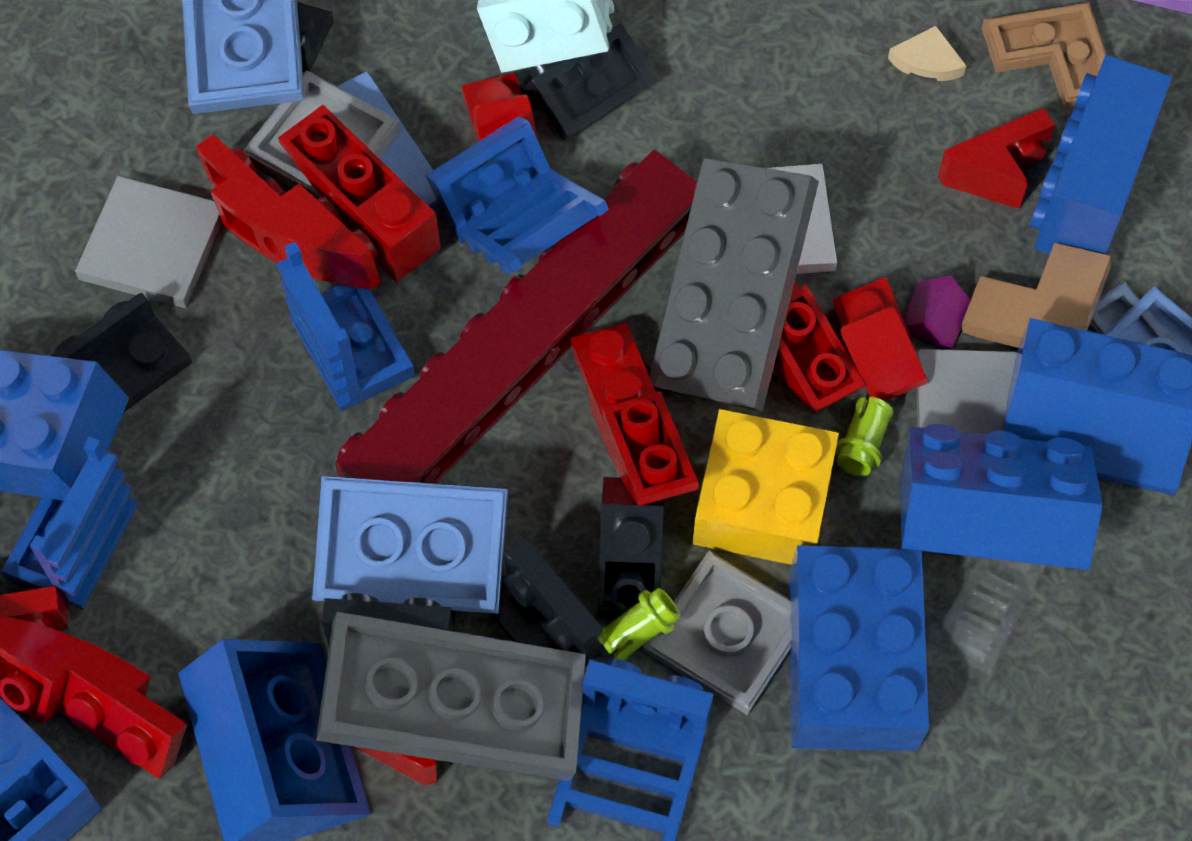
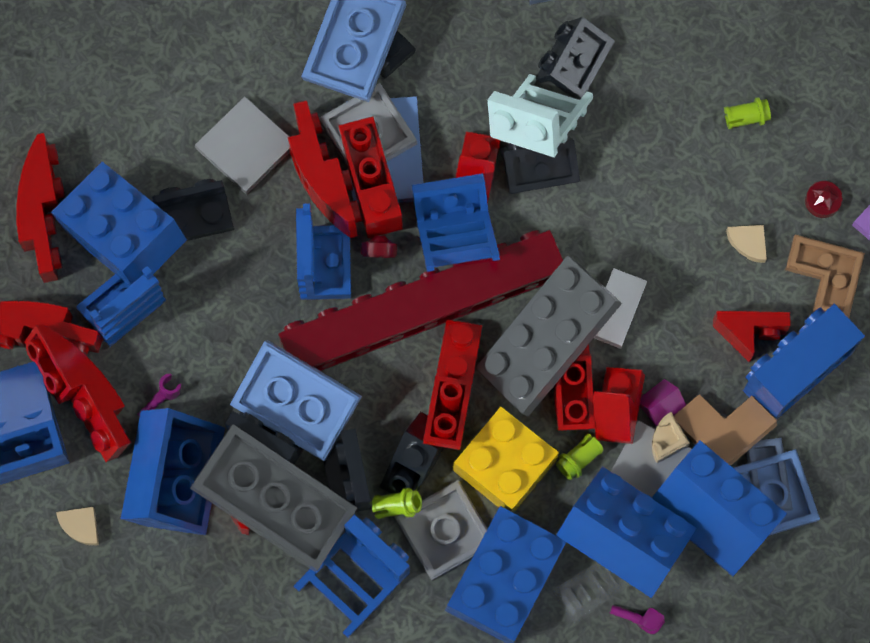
camera: 25 degrees right, 10 degrees up
none -> magenta hand [137,374,181,417]
none -> dark red tile [361,236,397,258]
none -> magenta hand [610,605,665,634]
none -> tan tile [652,412,690,463]

